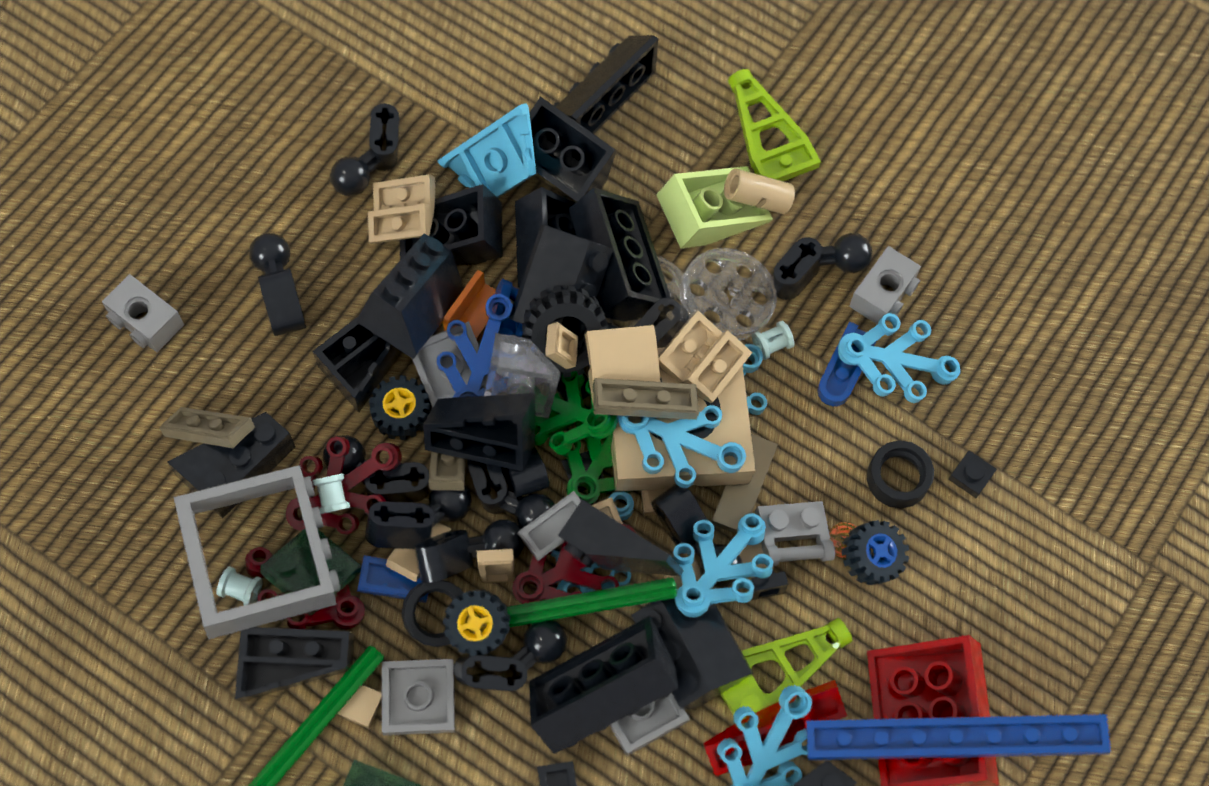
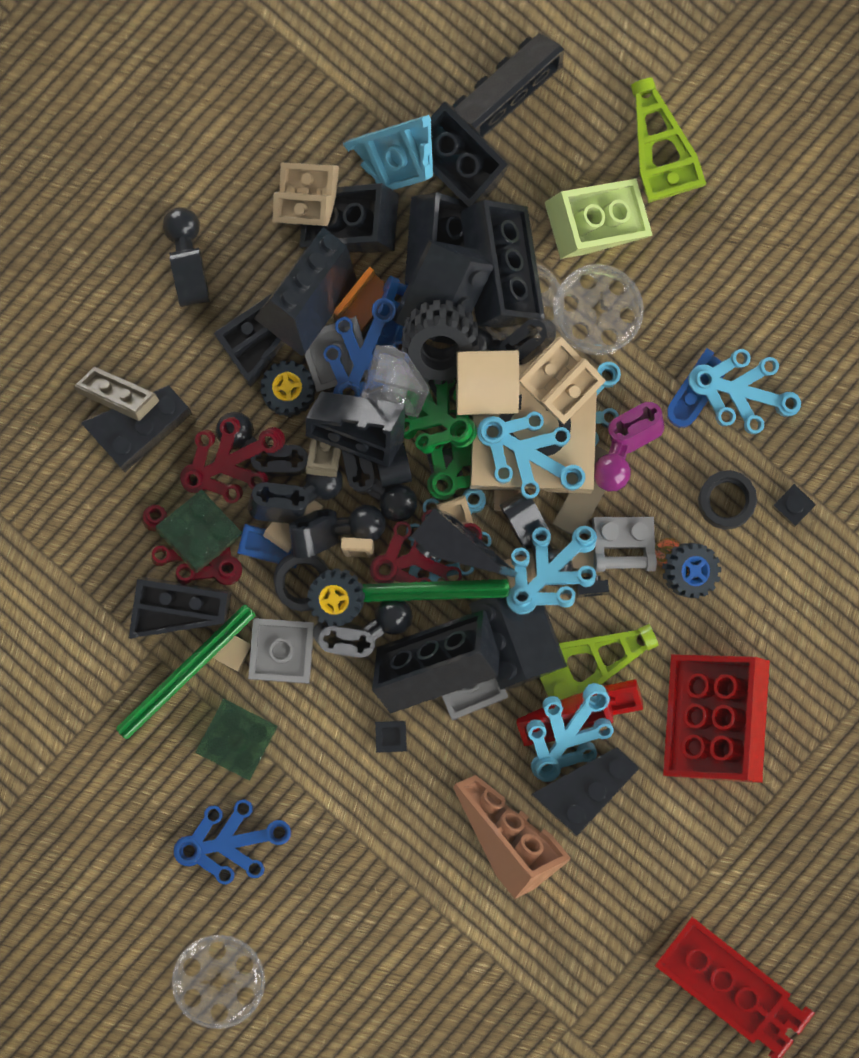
camera: 20 degrees right, 15 degrees up
light grey brick [102,274,184,352] -> none
light grey window [174,465,341,640] -> none
light aqua bush [216,566,263,605] -> none
light aqua bush [312,474,350,514] -> none
black beam [330,103,399,196] -> none
light grey tile [517,491,581,561] -> none
tan tile [545,322,578,369] -> none
dark tan tile [593,378,699,420] -> none
tan pin [724,168,795,214] -> none
light aqua bush [752,320,795,360] -> none
black beam [772,233,872,300] -> none
blue plate [807,714,1111,760] -> none
light grey brick [849,246,921,325] -> none
none -> magenta beam [594,402,665,492]

